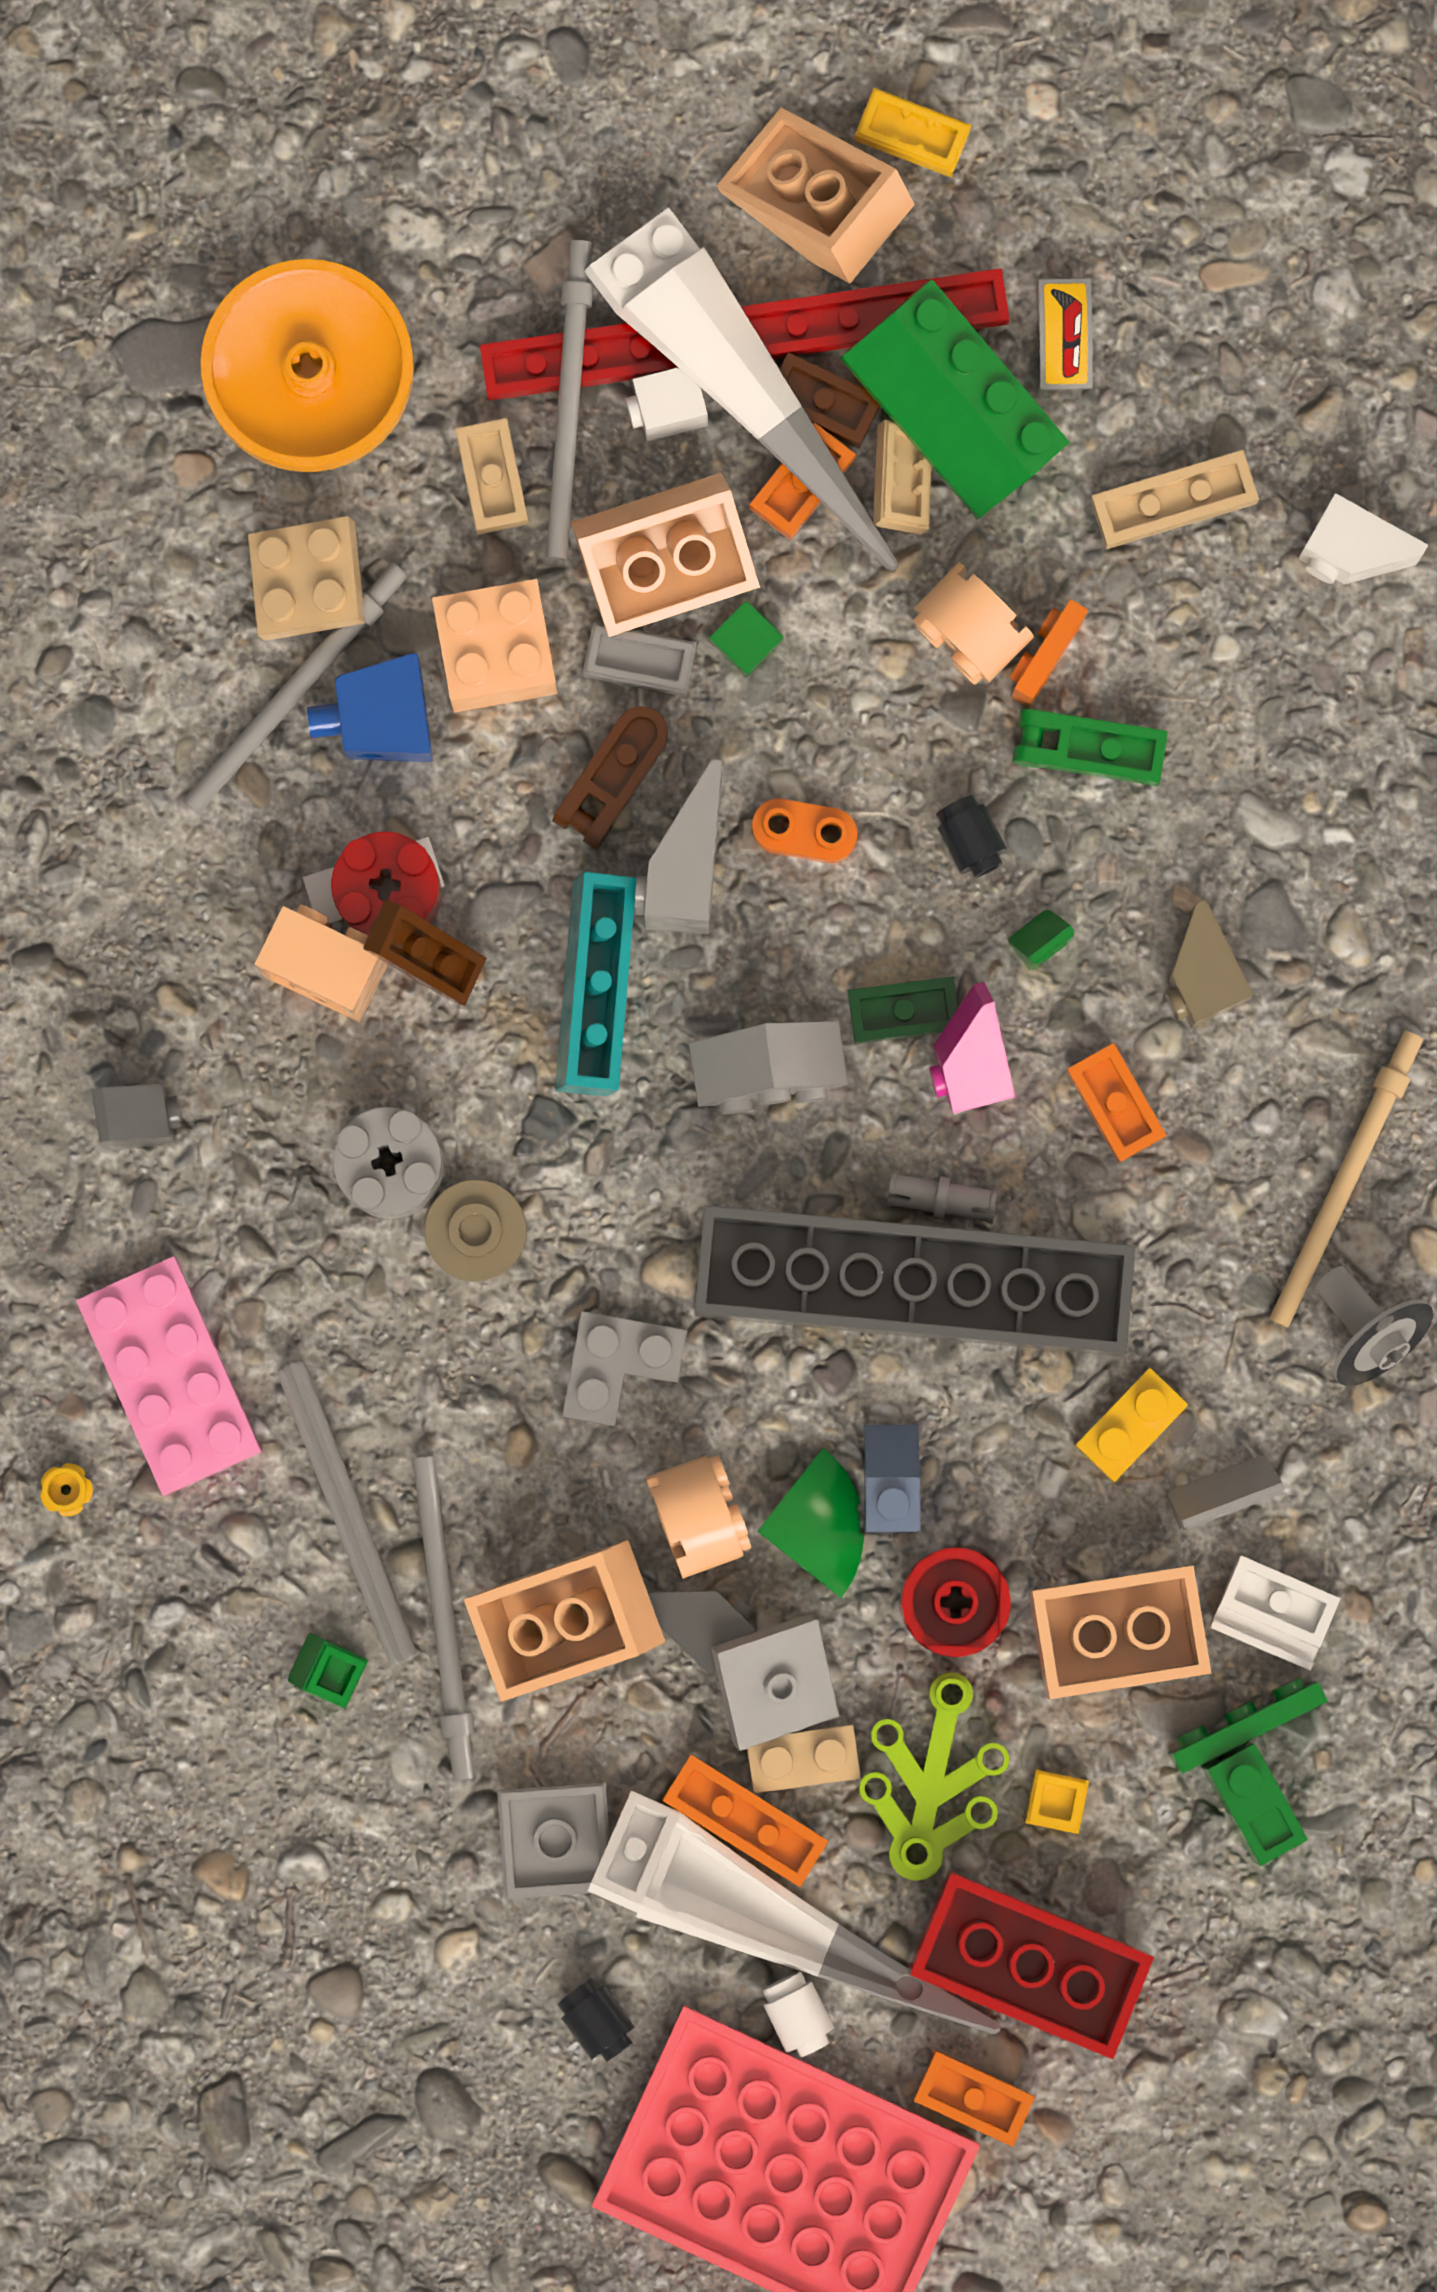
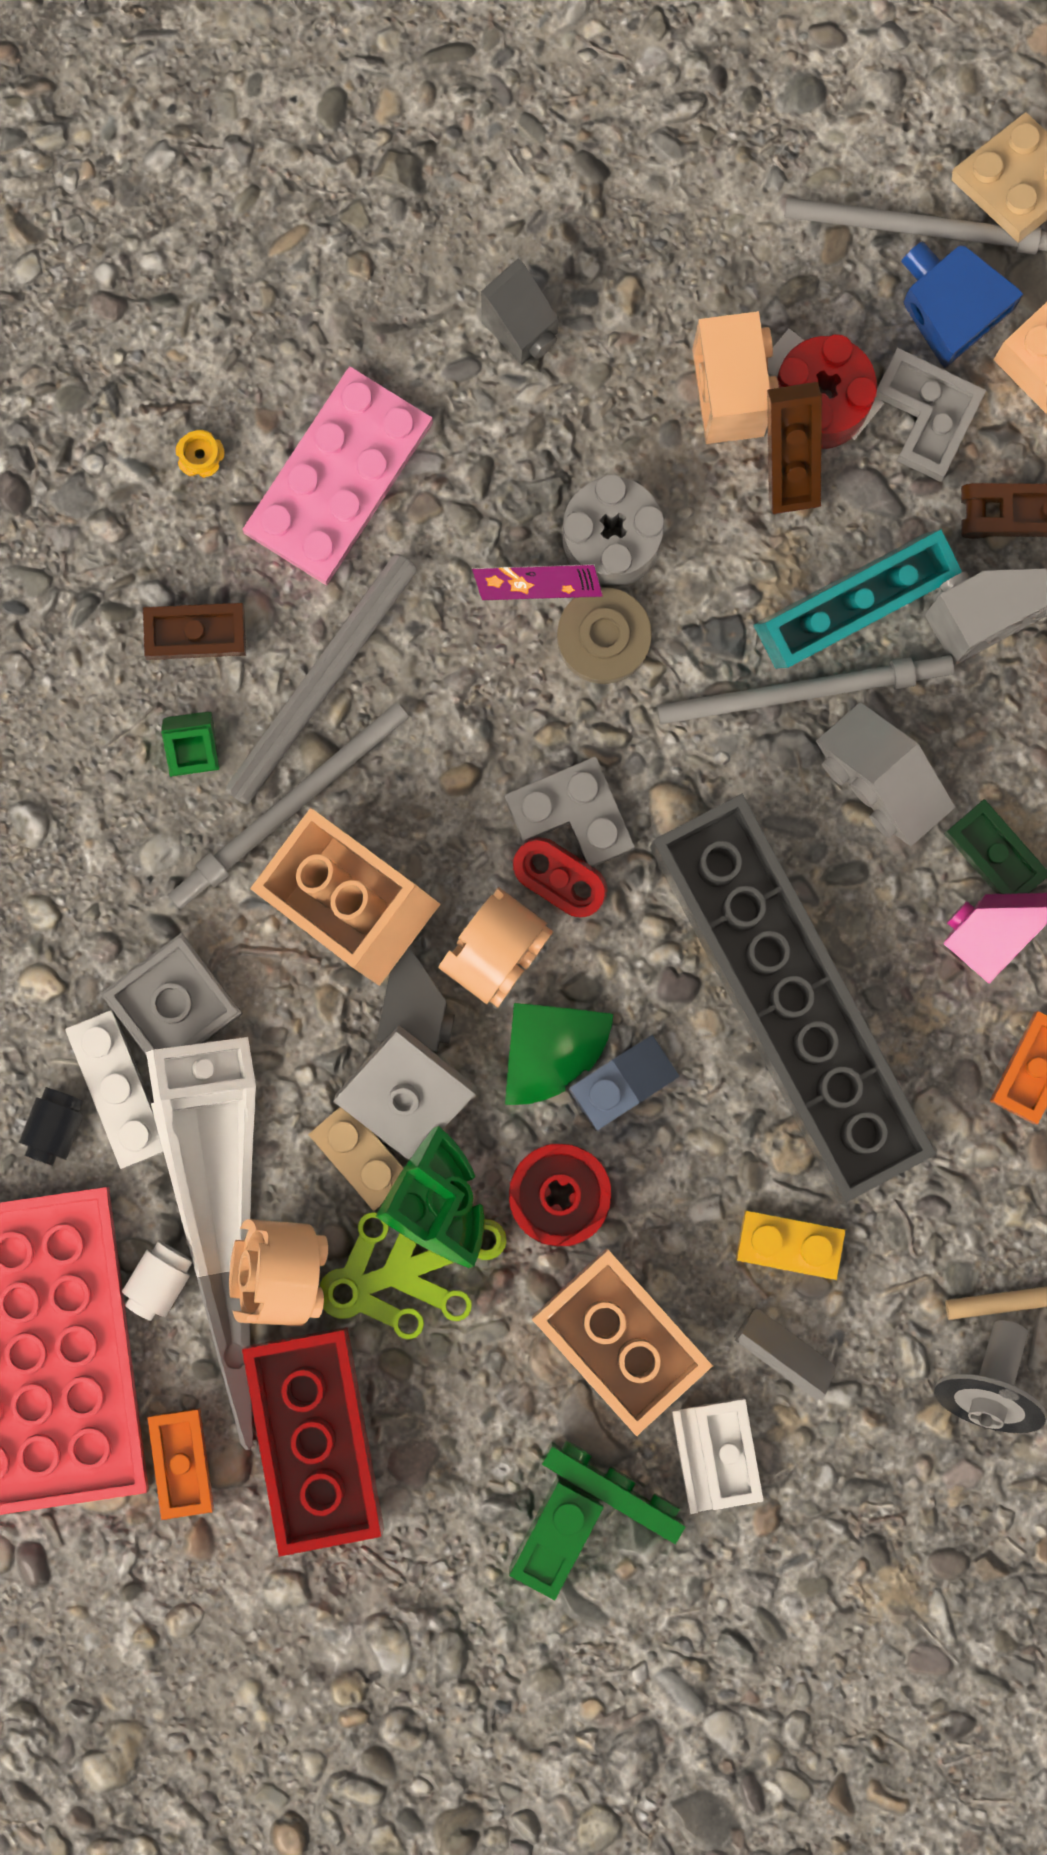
camera: 55 degrees right, 0 degrees up
orange plate [662,1754,829,1887] -> none
light grey pin [887,1172,998,1224] -> none
yellow tile [1025,1769,1089,1834] -> none
none -> white plate [65,1010,164,1169]
none -> reddish brown plate [143,603,246,660]
none -> light nougat brick [229,1219,328,1326]
none -> green brick [376,1126,484,1268]
none -> magenta sticker [472,564,603,600]
none -> red plate [513,838,607,918]
none -> light grey bar [657,655,954,725]
none -> light grey plate [876,348,986,482]

